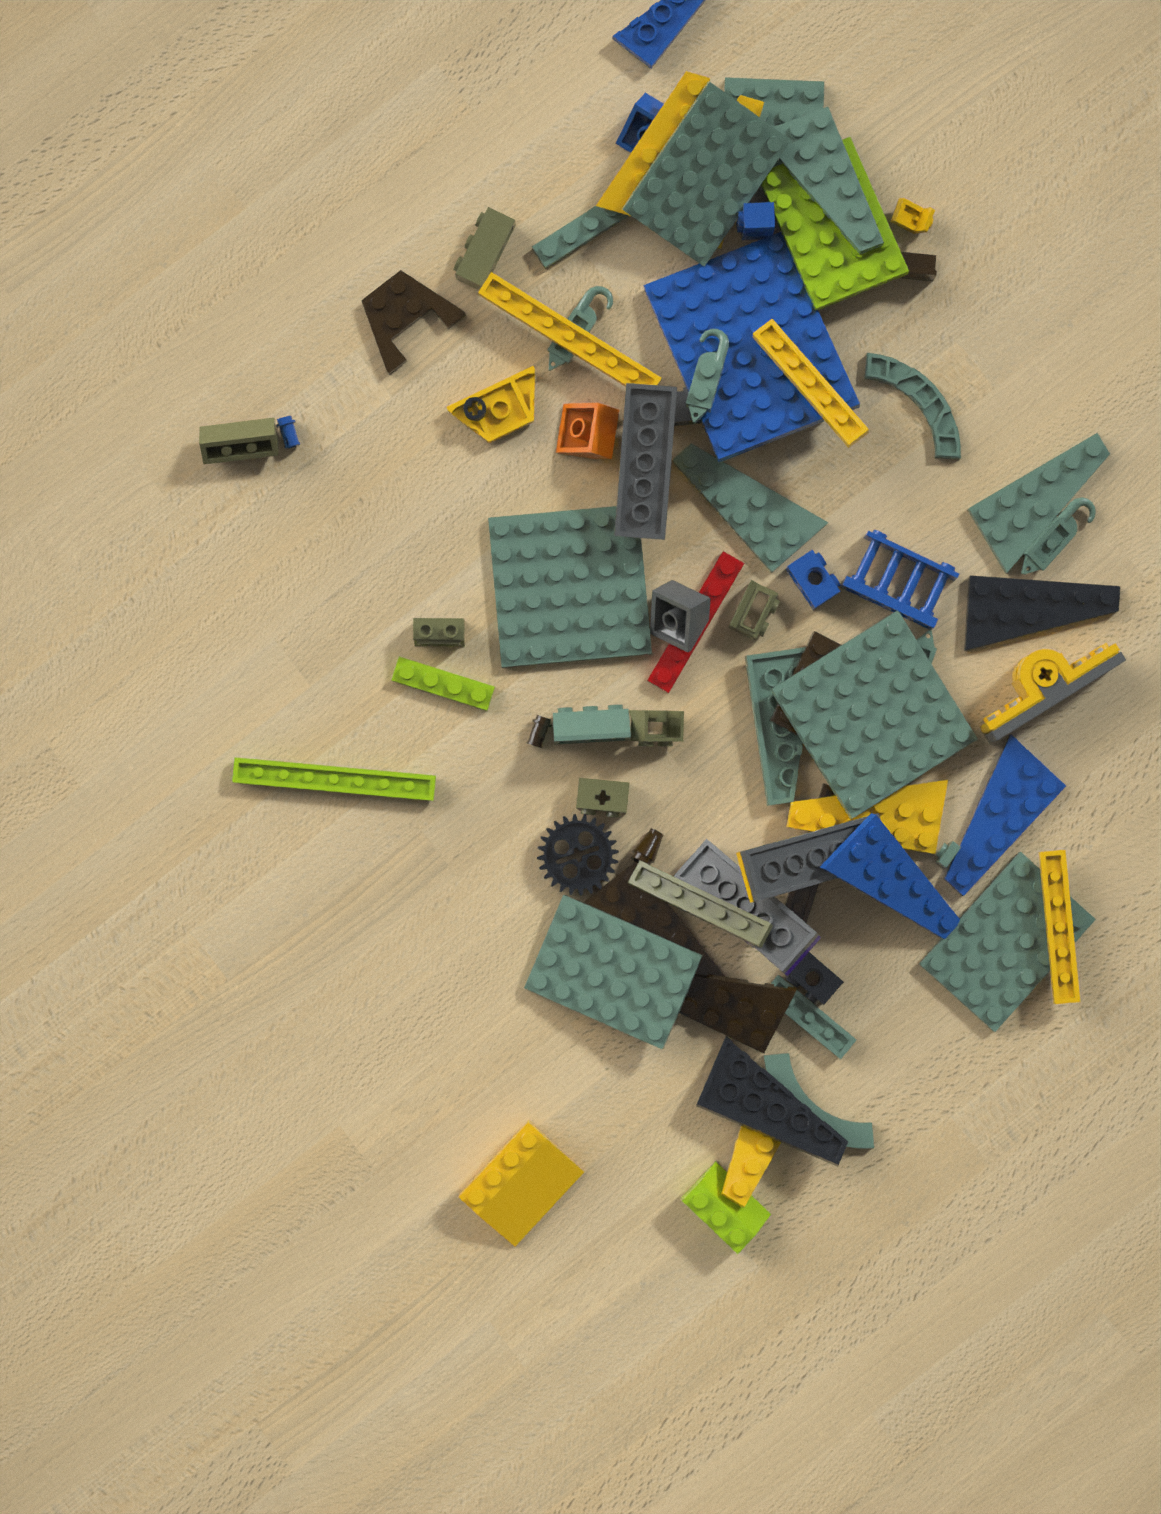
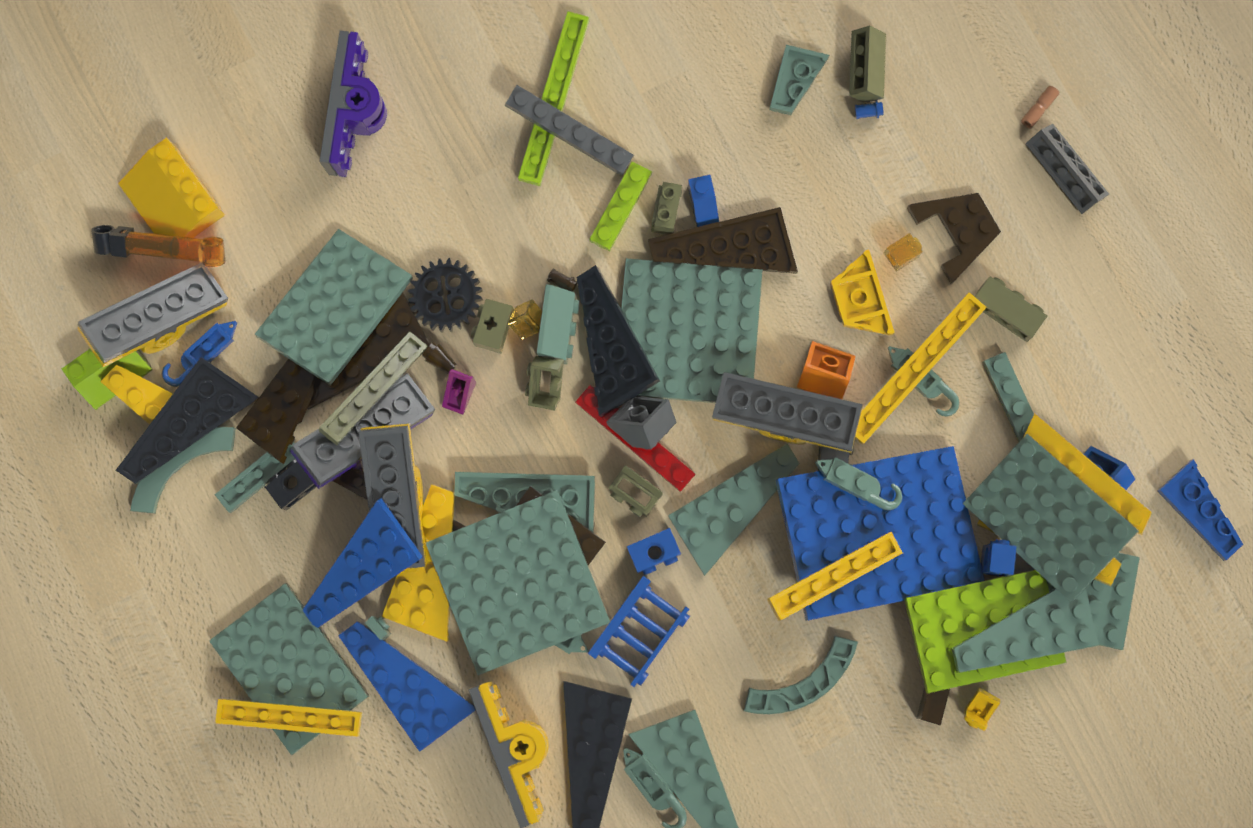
camera: 110 degrees right, 5 degrees down
black bush [463,397,486,421] -> none
none -> piece [78,262,228,367]
none -> clear orange piece [91,225,226,267]
none -> blue plate [162,321,237,387]
none -> dark purple piece [319,30,387,177]
none -> magenta slope [442,369,476,415]
none -> dark grey plate [505,85,634,176]
none -> clear yellow panel [508,299,542,340]
none -> black wing [577,265,660,417]
none -> dark brown wing [648,207,798,274]
none -> blue slope [687,175,719,227]
none -> sand green wing [769,45,830,115]
none -> clear yellow brick [884,233,923,272]
none -> nougat piece [1021,86,1060,129]
none -> dark grey fence [1025,124,1109,214]

